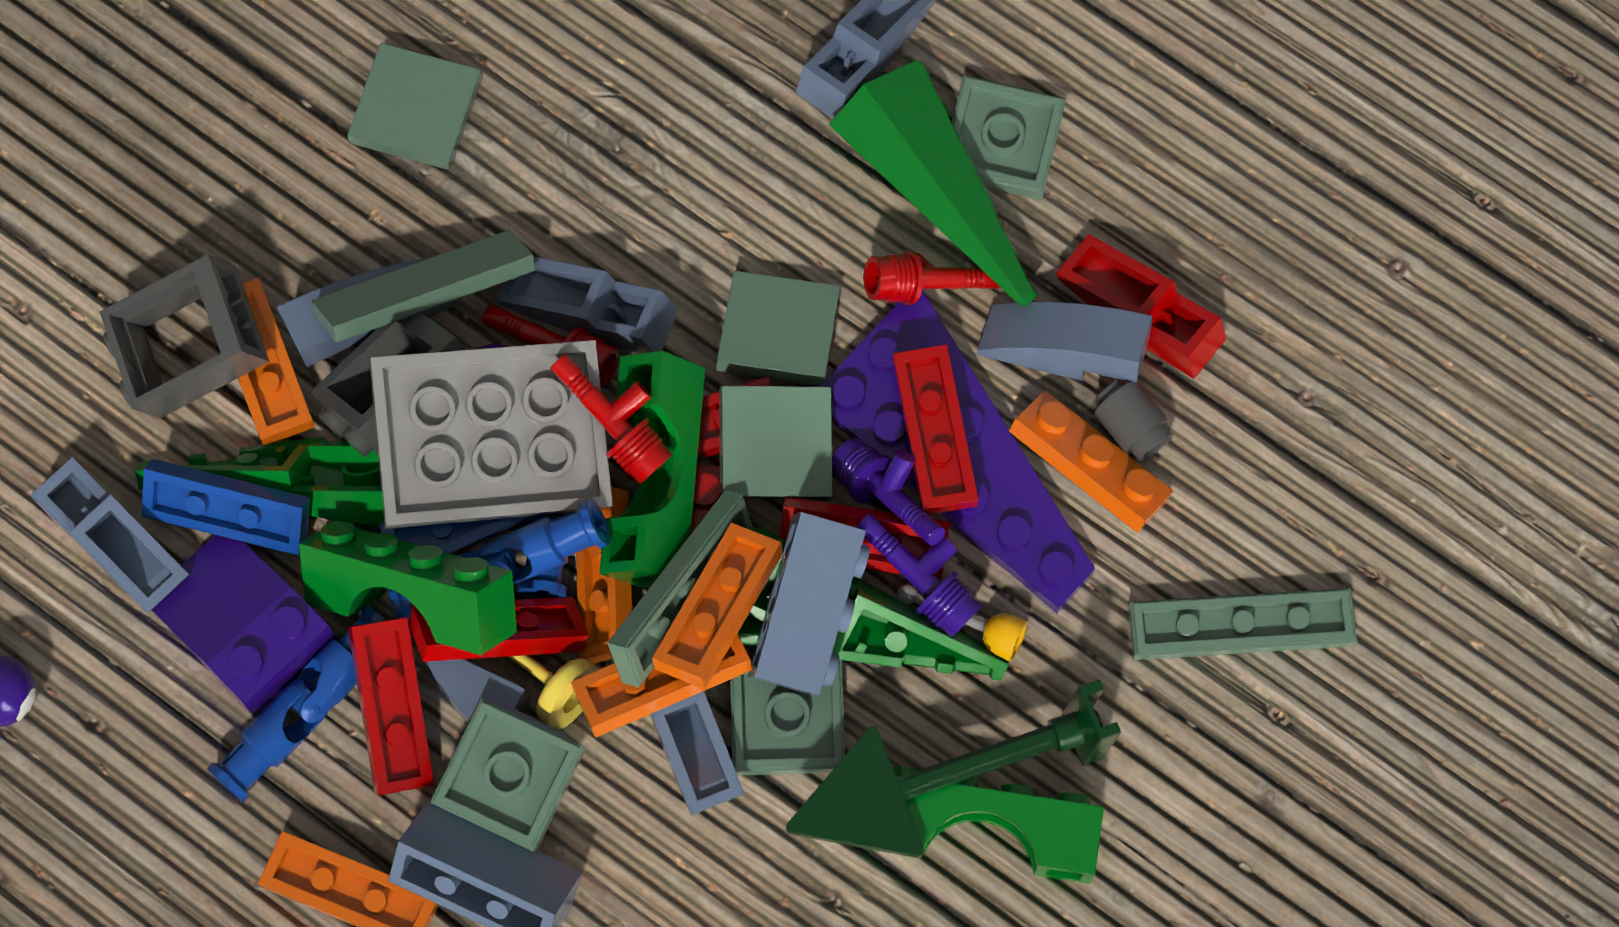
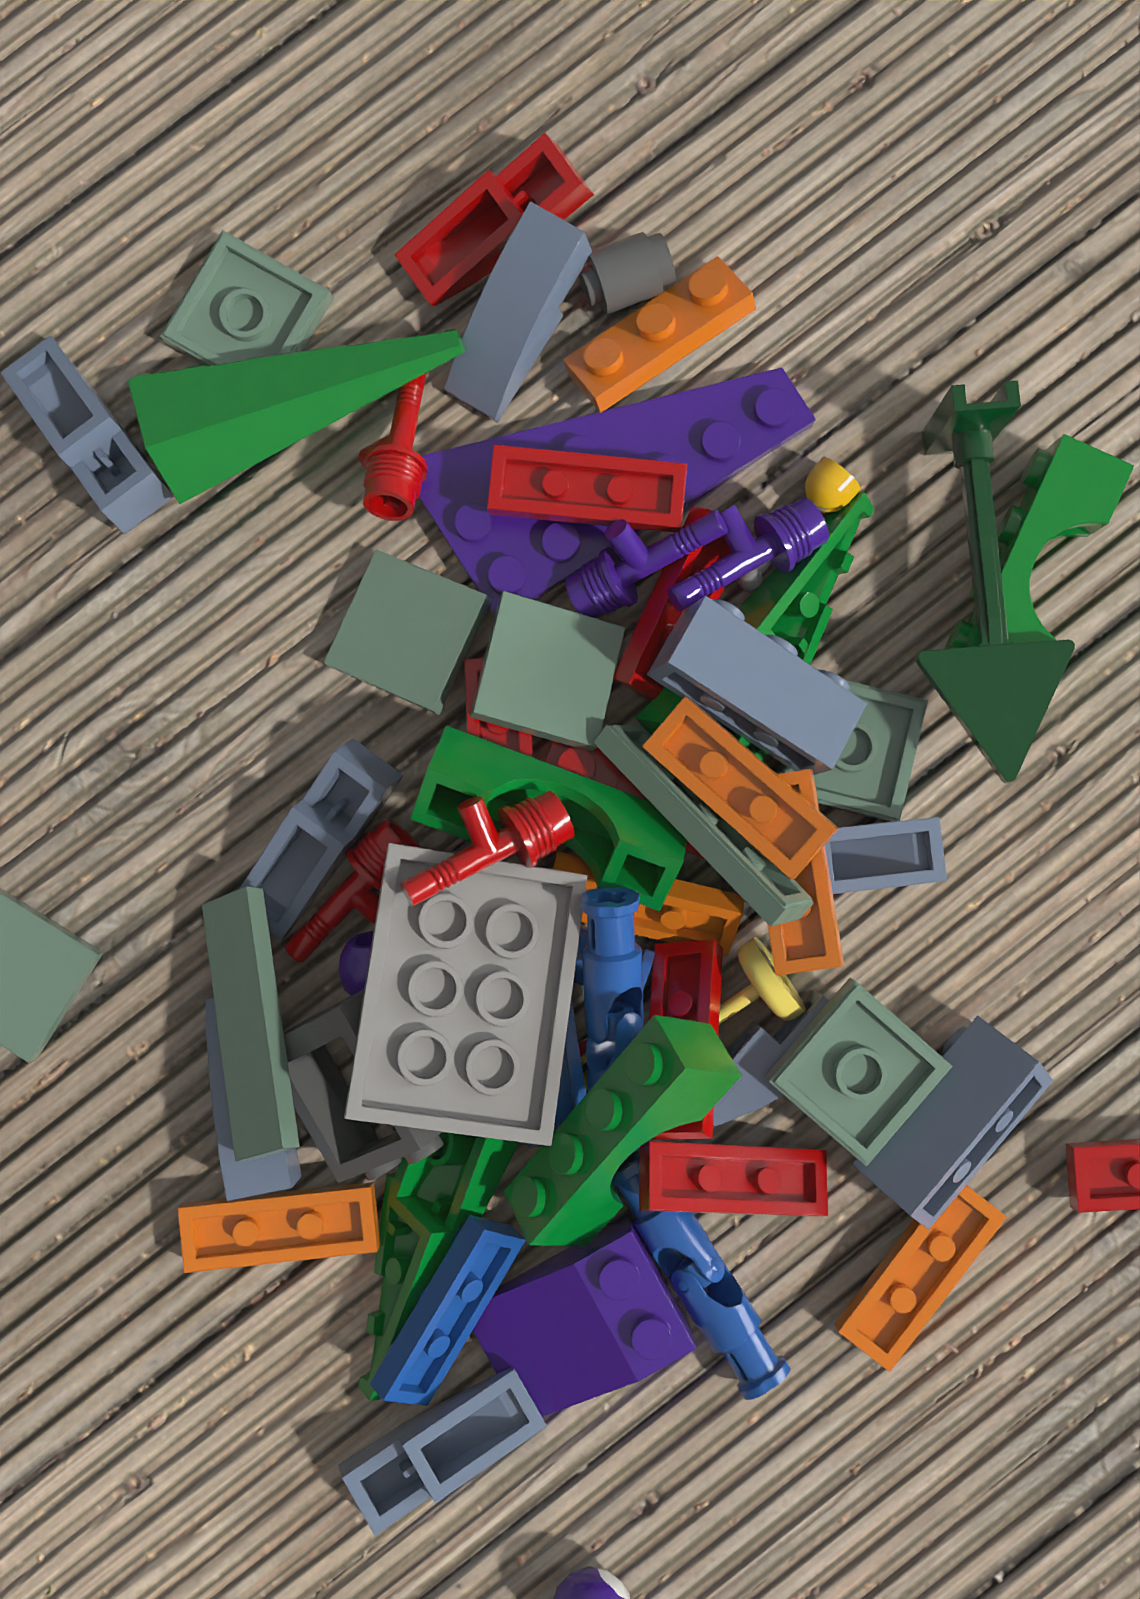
camera: 75 degrees left, 15 degrees up
dark grey window [100,254,269,418] -> none
sand green tile [1128,588,1357,660] -> none

